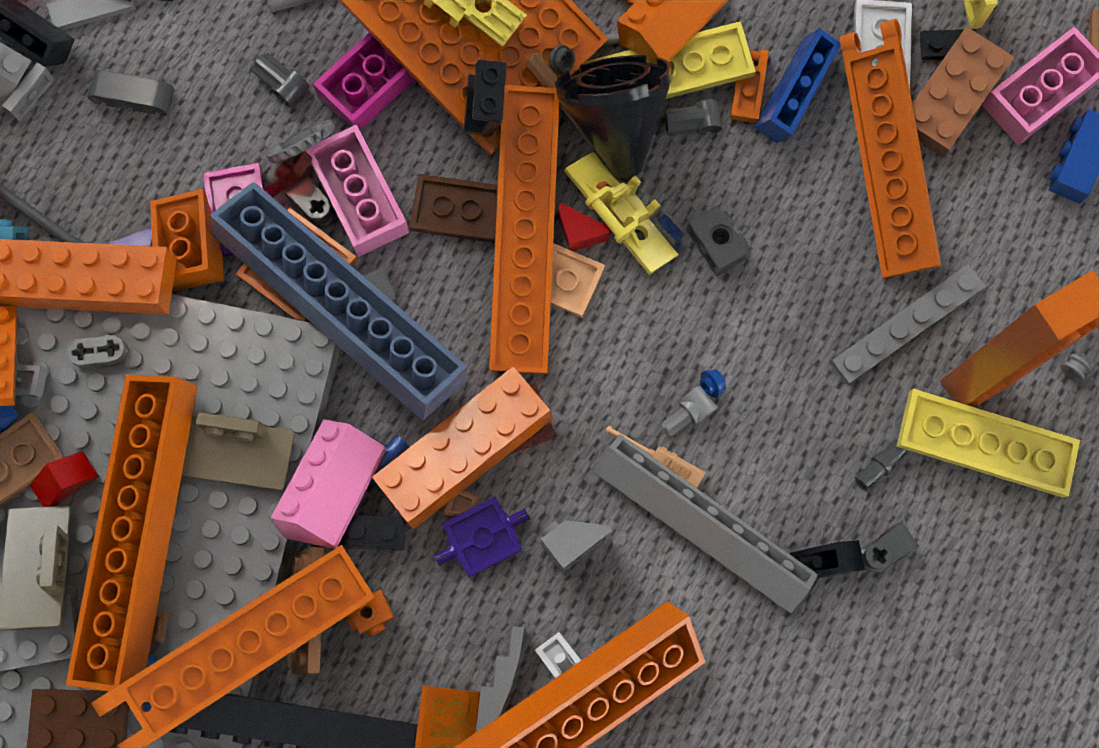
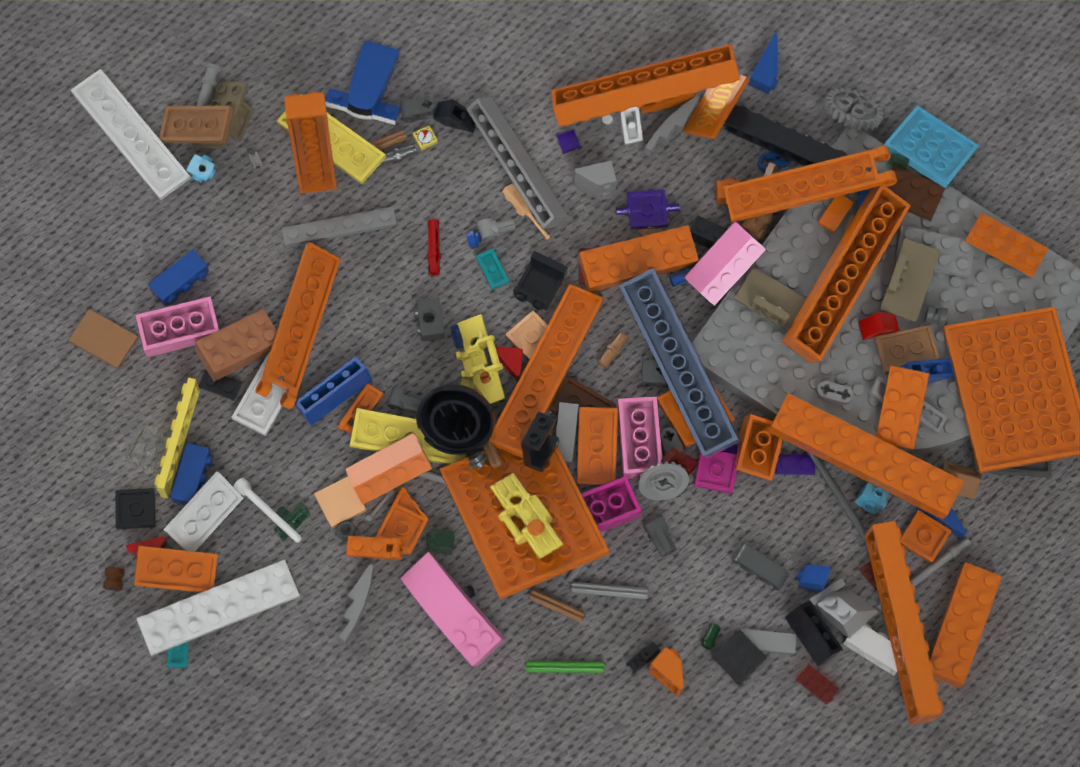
camera: 160 degrees left, 5 degrees down
none -> blue slope [325,41,401,125]
none -> medium nougat axle [370,130,407,150]
none -> tile [413,125,438,151]
none -> red pin [426,219,441,276]
none -> teal plate [476,249,509,290]
none -> black panel [513,251,568,311]
none -> dark purple tile [556,130,580,154]
none -> light grey tile [556,402,579,462]
none -> orange tile [577,407,618,485]
none -> medium nougat pin [597,332,629,369]
none -> blue beam [757,152,791,172]
none -> blue slope [796,564,831,594]
none -> orange tile [818,195,854,234]

